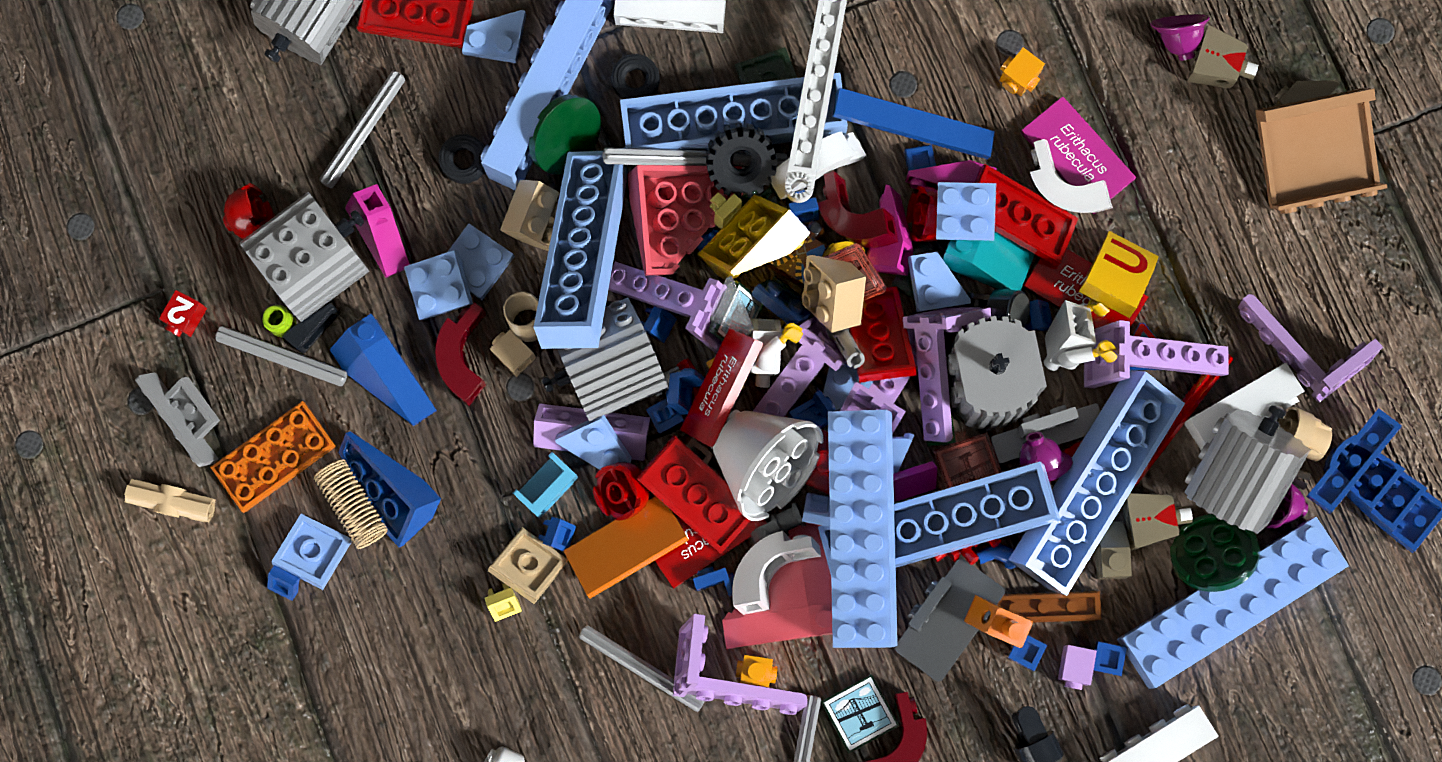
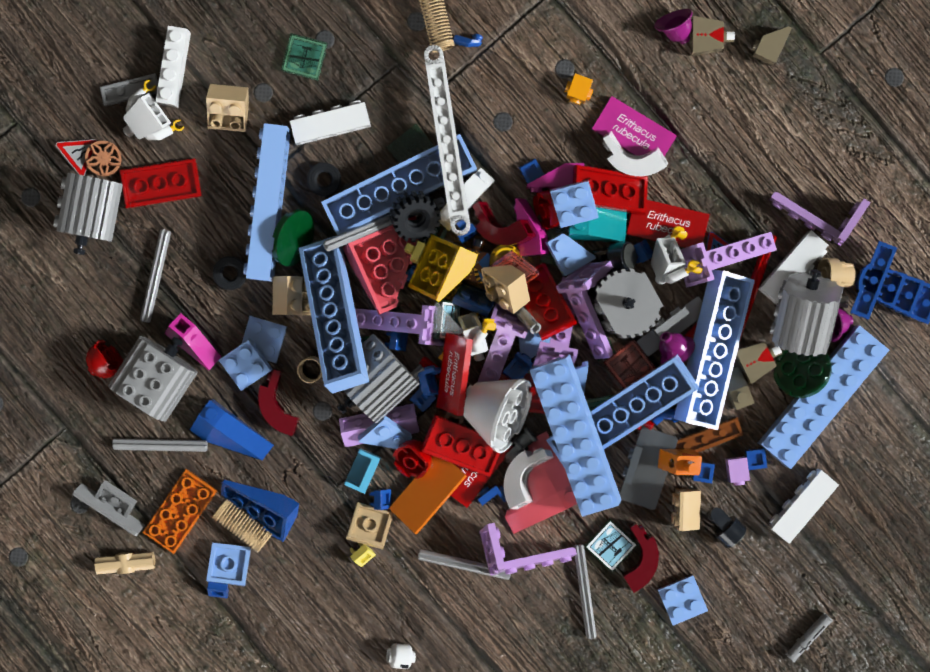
camera: 25 degrees left, 10 degrees up
red brick [159,290,207,337] -> none
lime brick [262,305,297,338] -> none
black slope [282,303,340,354] -> none
light blue wing [462,10,526,63] -> none
tan brick [490,330,536,377] -> none
light orange brick [735,655,778,688] -> none
light blue tile [802,493,830,527] -> none
blue tile [832,88,995,159] -> none
dark pink tile [893,461,937,502] -> none
yellow slope [1079,231,1159,318] -> none
medium nougat panel [1255,88,1387,214] -> none
none -> tan slope [671,488,701,531]

